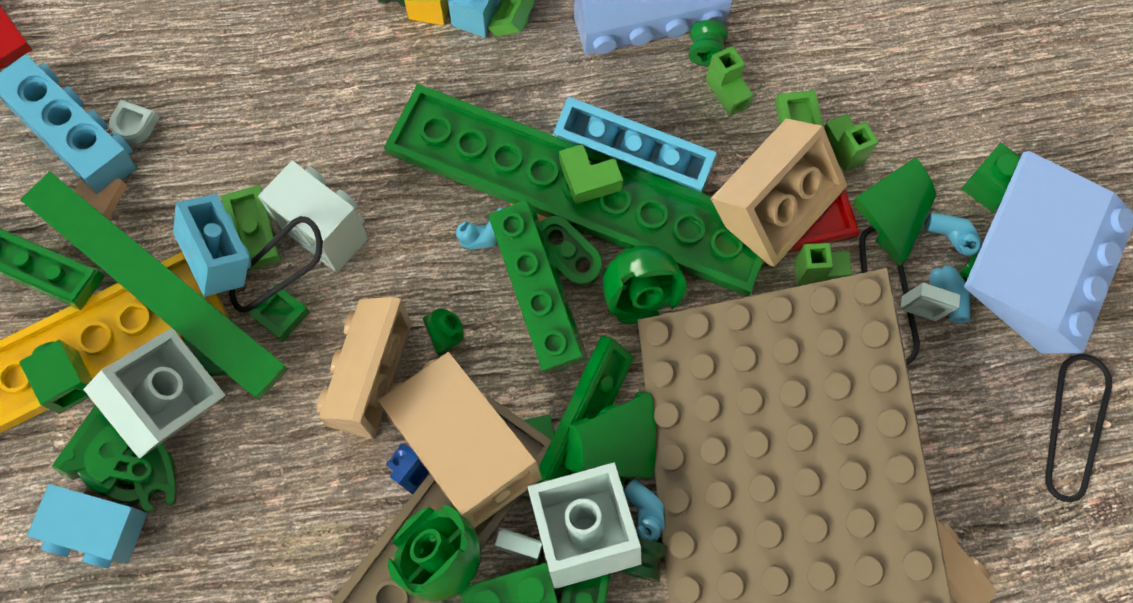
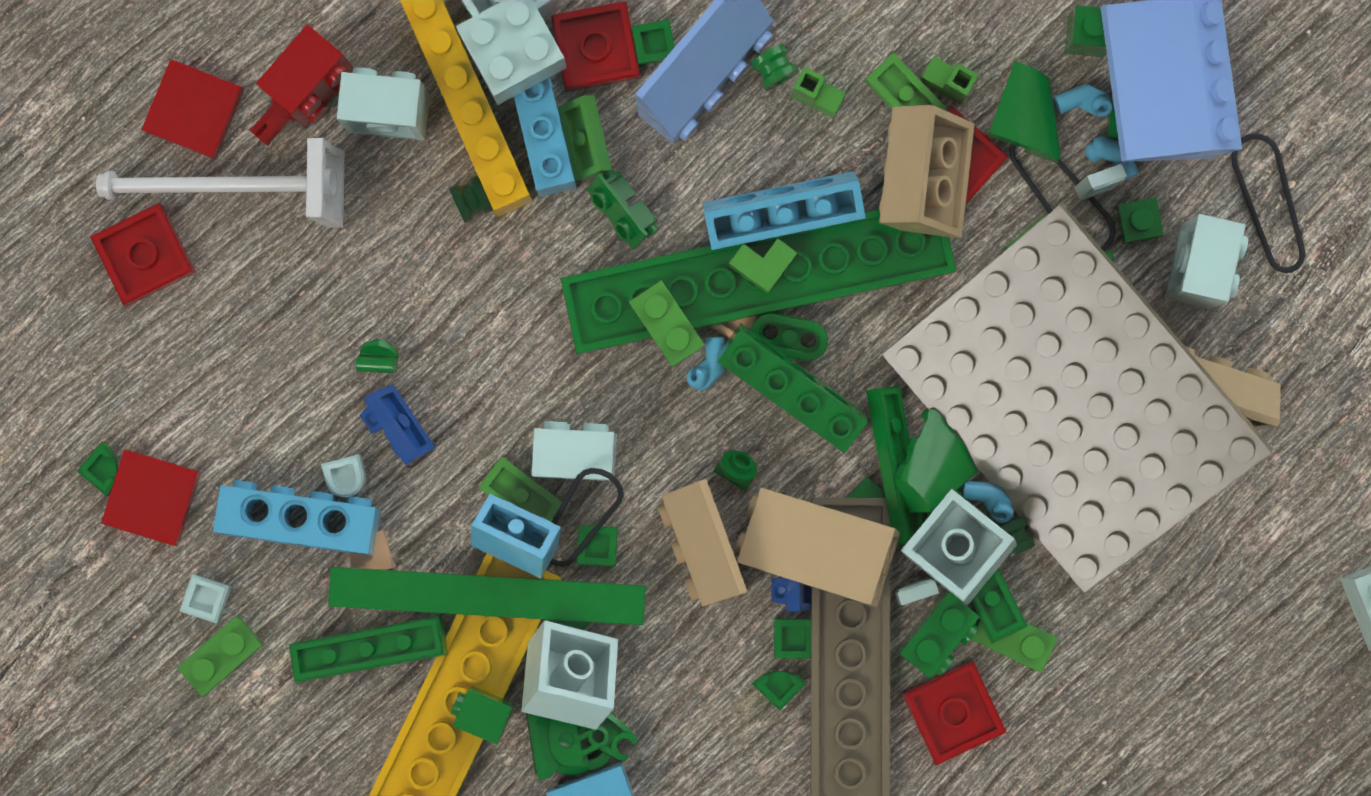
camera: 30 degrees left, 15 degrees up
green cylinder [387,505,482,602] -> none
green cylinder [602,246,687,324] -> none
bright green piece [794,243,852,285] -> none
none -> green plate [355,339,399,373]
none -> blue hinge [359,384,435,465]
none -> green hinge [587,169,659,250]
none -> bright green plate [629,280,705,368]
none -> green tile [752,671,807,711]
none -> green tile [774,618,811,659]
none -> green plate [1116,198,1164,244]
none -> light aqua brick [1164,214,1248,309]

